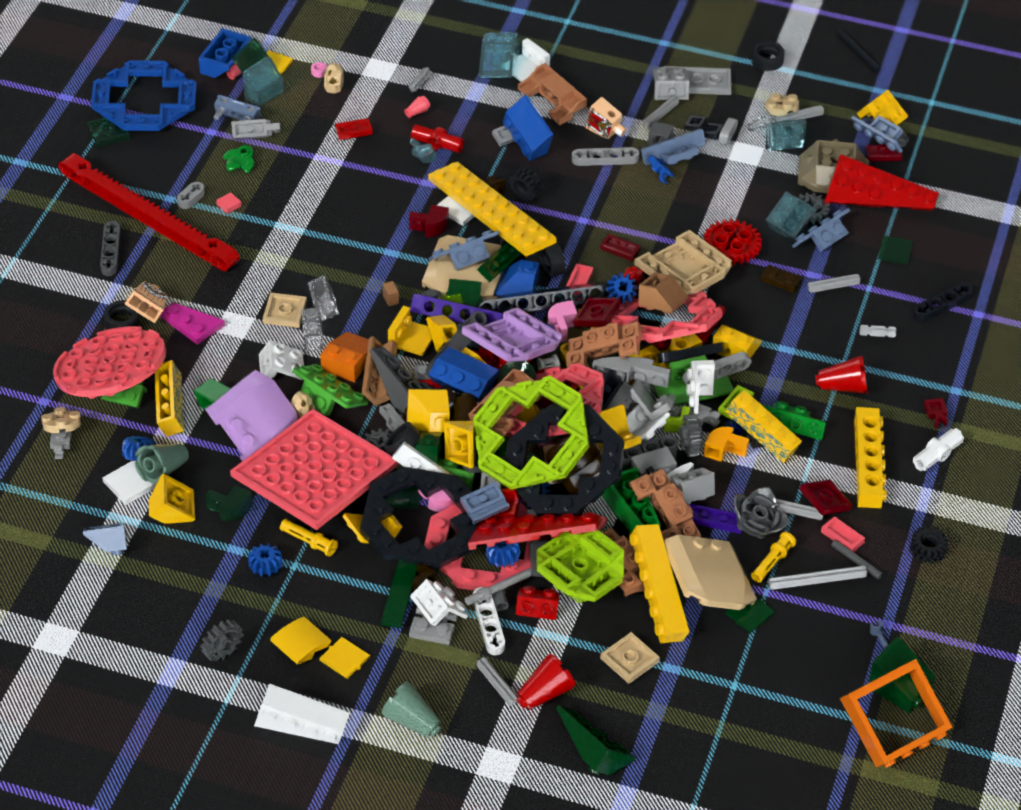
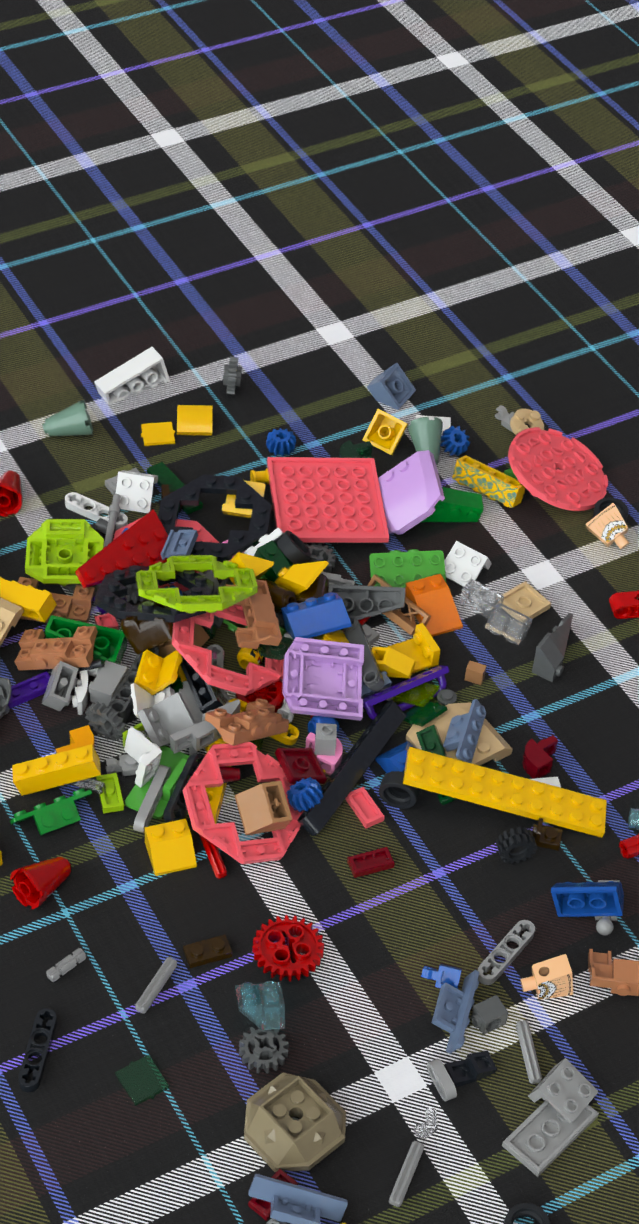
camera: 130 degrees right, 0 degrees up
dark pink wing [160,302,225,345] -> none
tan rock [291,391,315,419] -> none
light grey axle [477,657,518,706] -> none
red plant [623,266,644,285] -> none
tan wedge [635,230,732,295] -> none
clear light blue slope [764,119,807,151] -> none
tan plate [765,93,799,116] -> none
sand blue bracket [792,208,850,251] -> none
red wing [823,154,939,211] -> none
none -> light grey brick [314,723,337,756]
none -> dark grey wedge [532,613,573,682]

